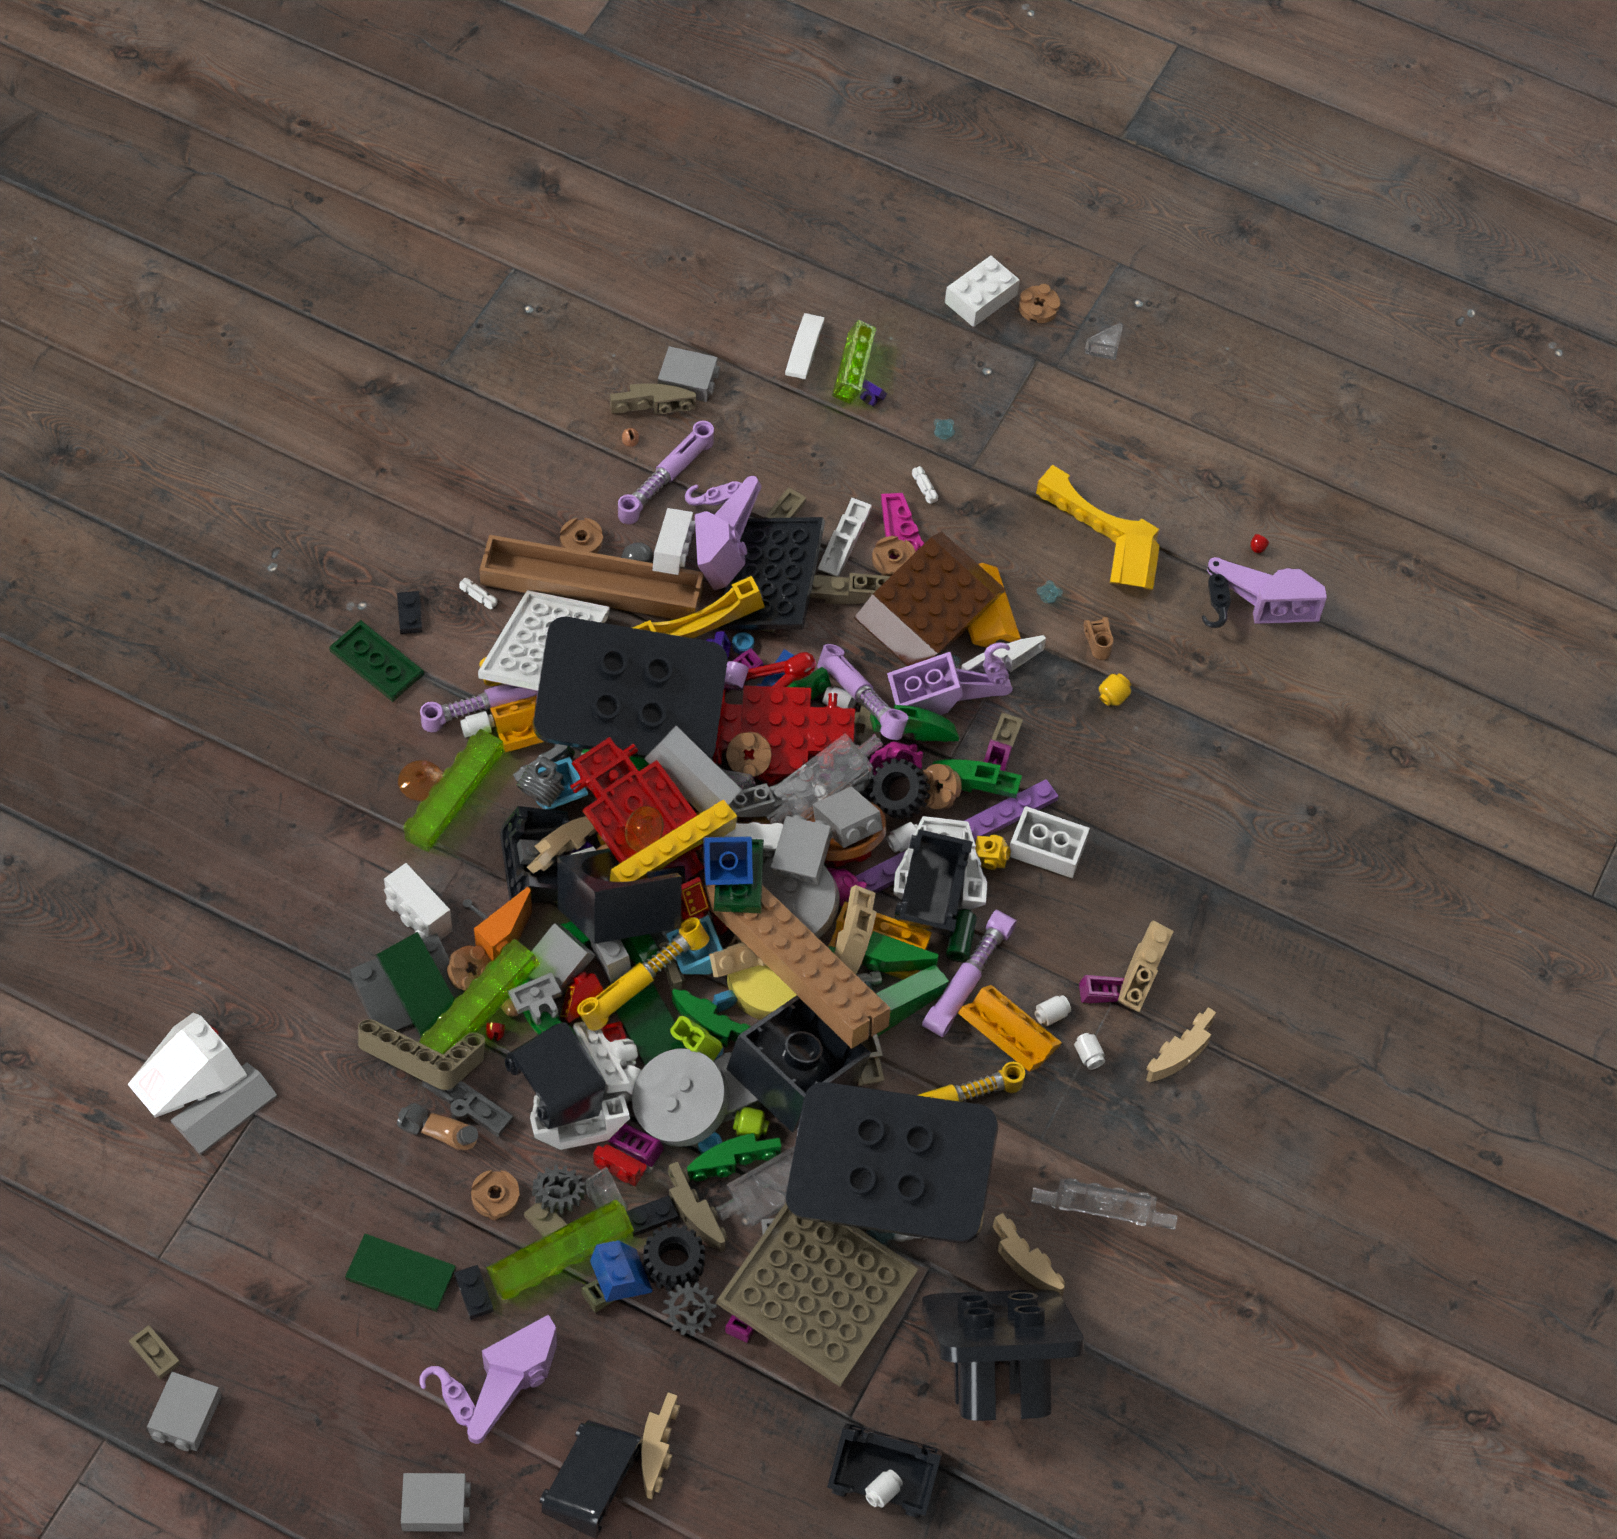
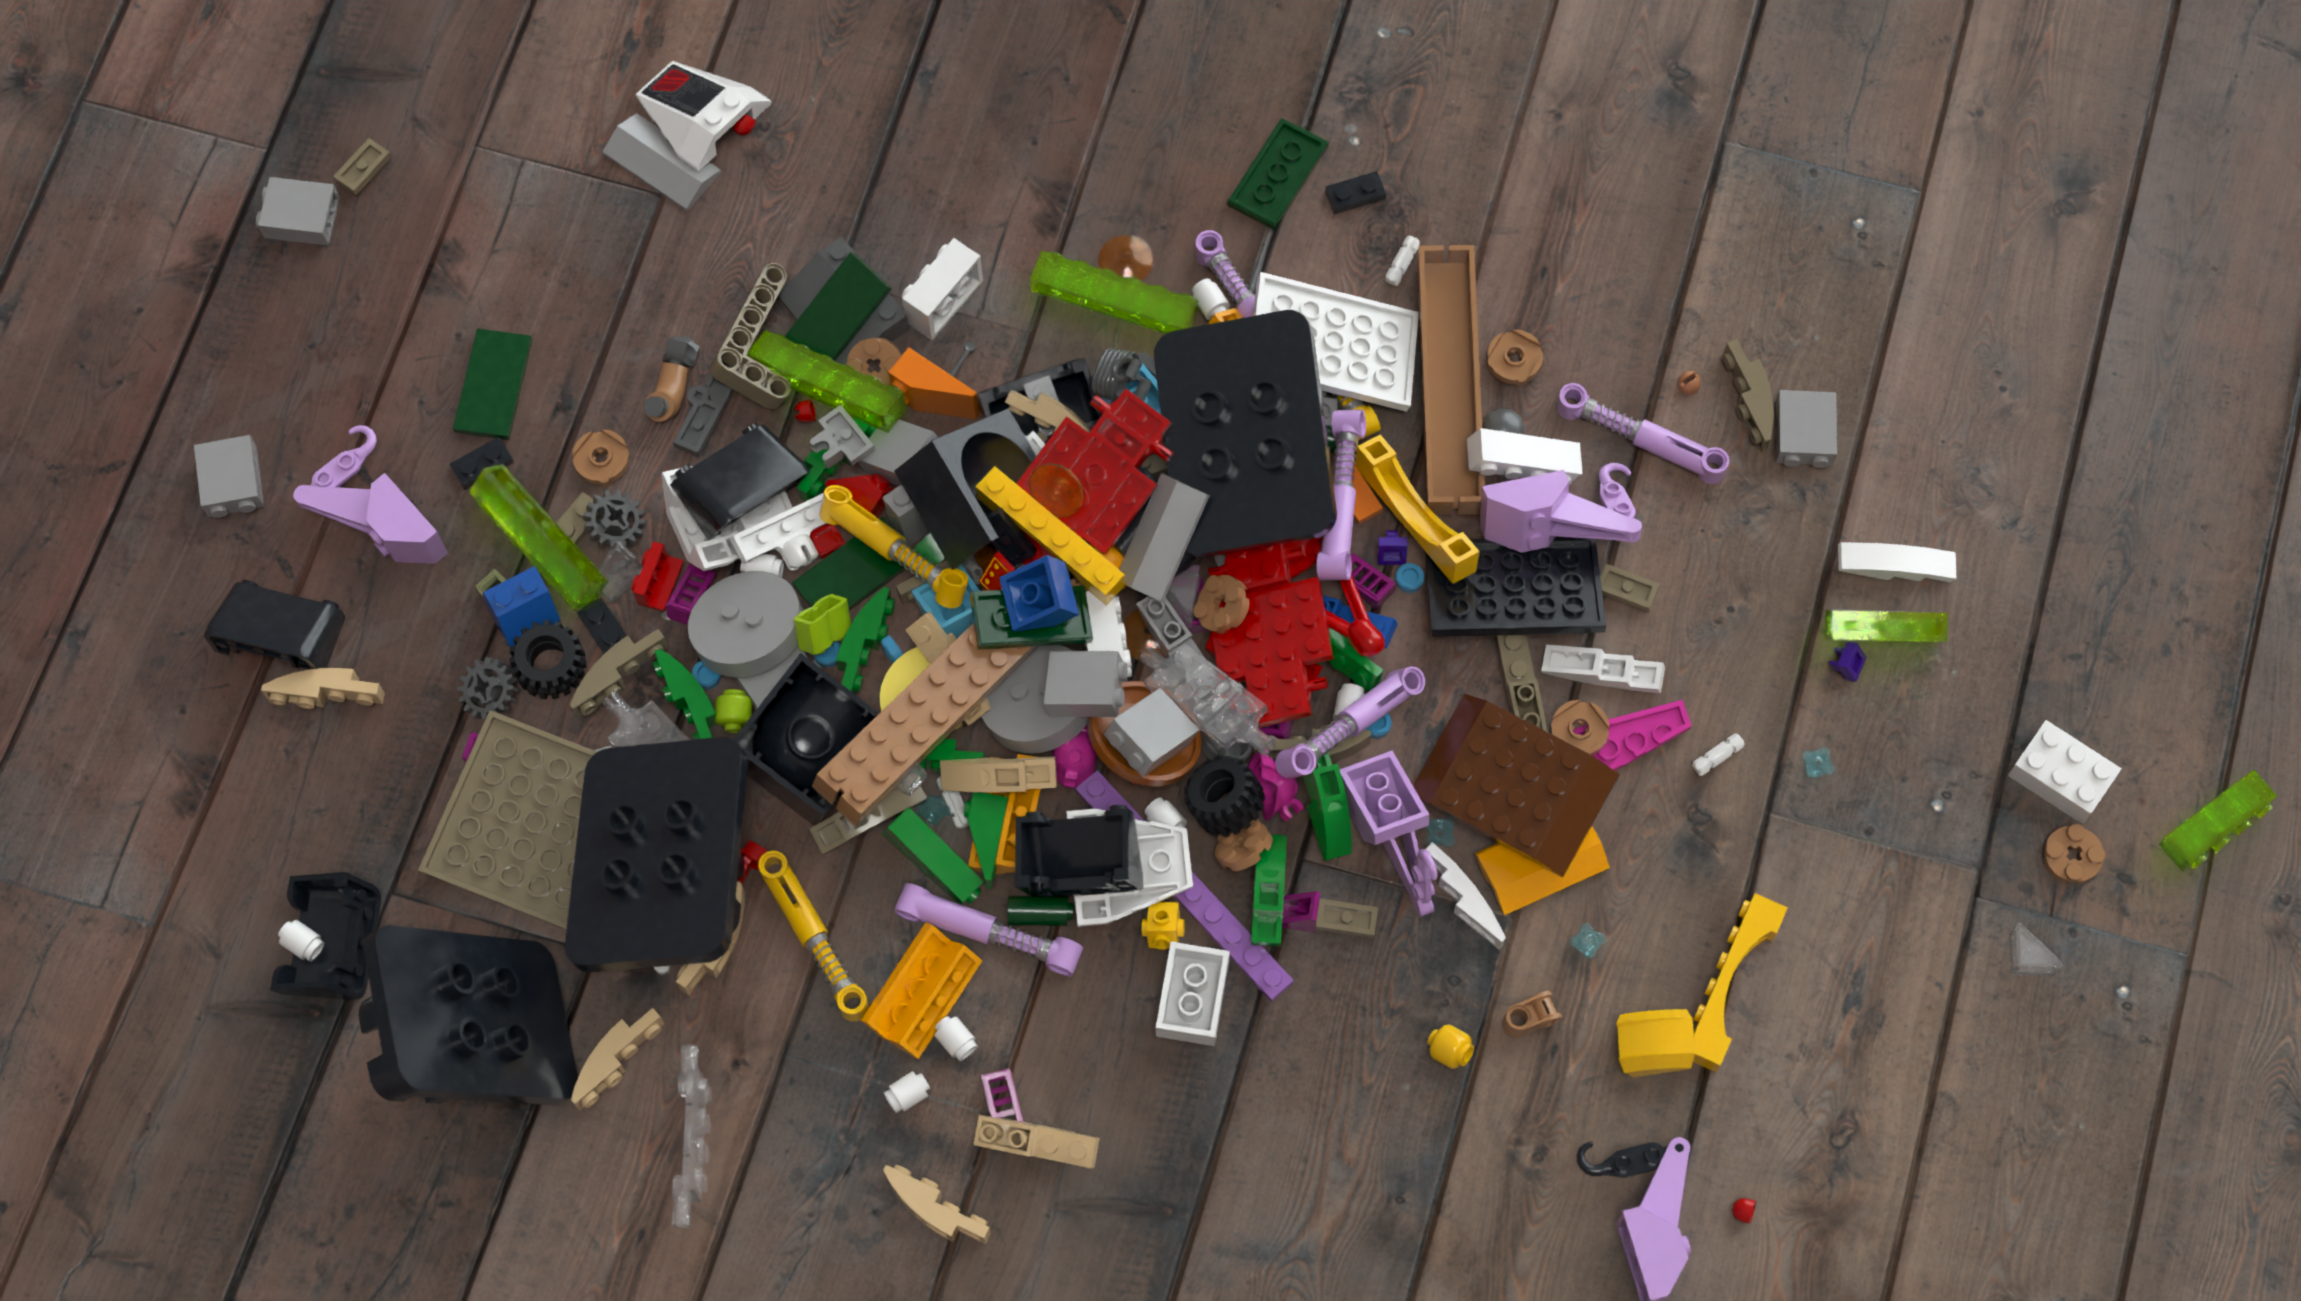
camera: 85 degrees right, 10 degrees up
none -> clear neon green brick [2159,769,2278,872]

